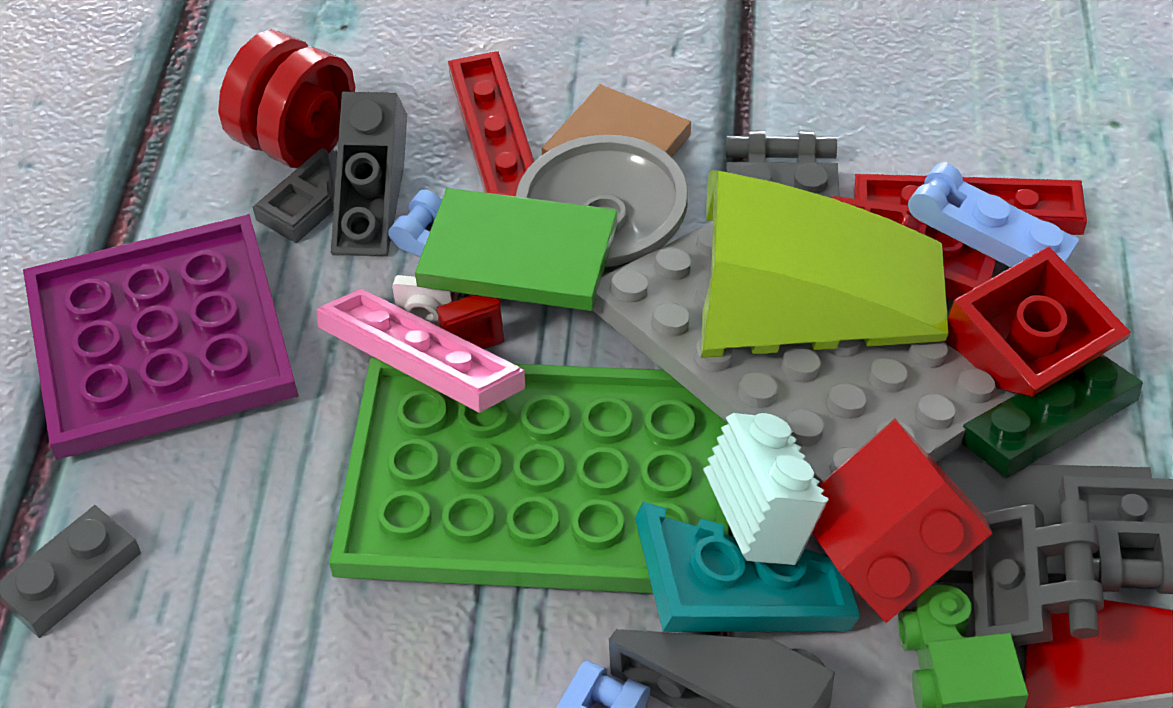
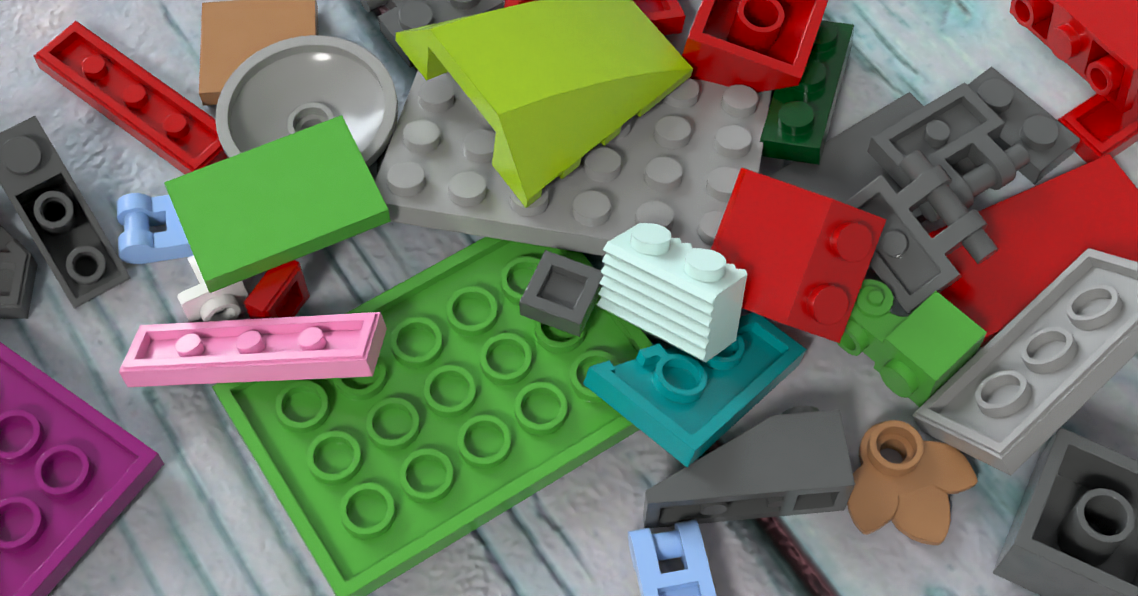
camera: 40 degrees left, 10 degrees up
none -> dark grey plate [519,250,604,337]

